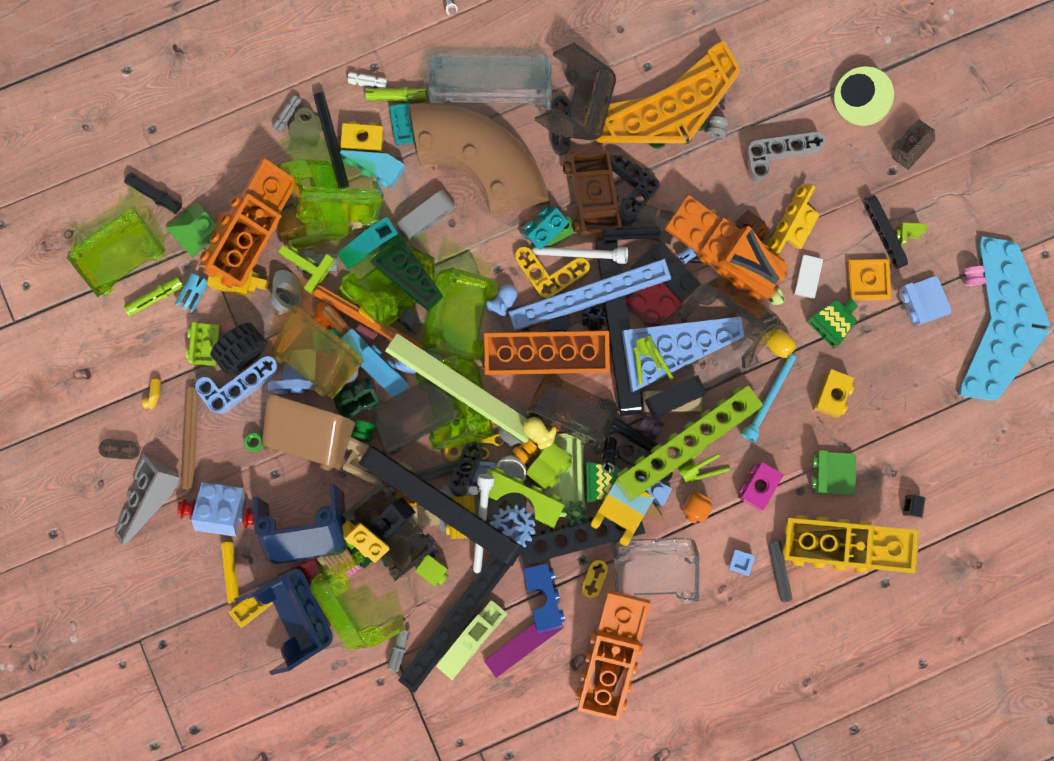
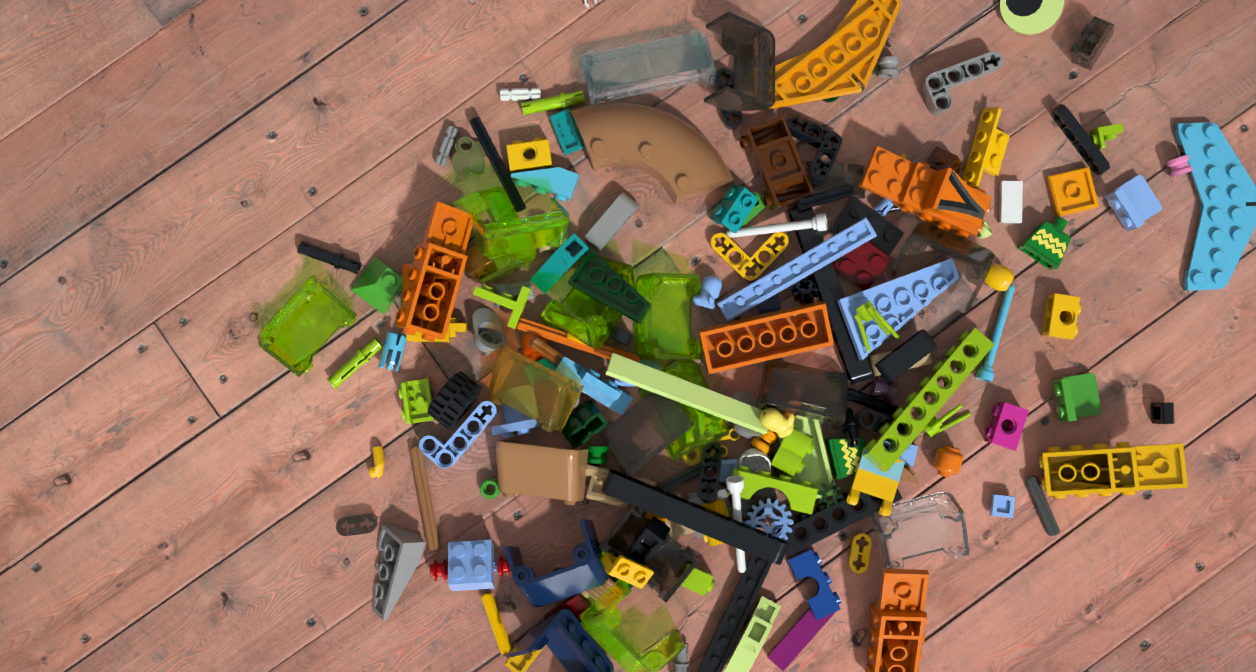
camera: 10 degrees left, 5 degrees up
bright pink tile [355,324,378,346] -> none

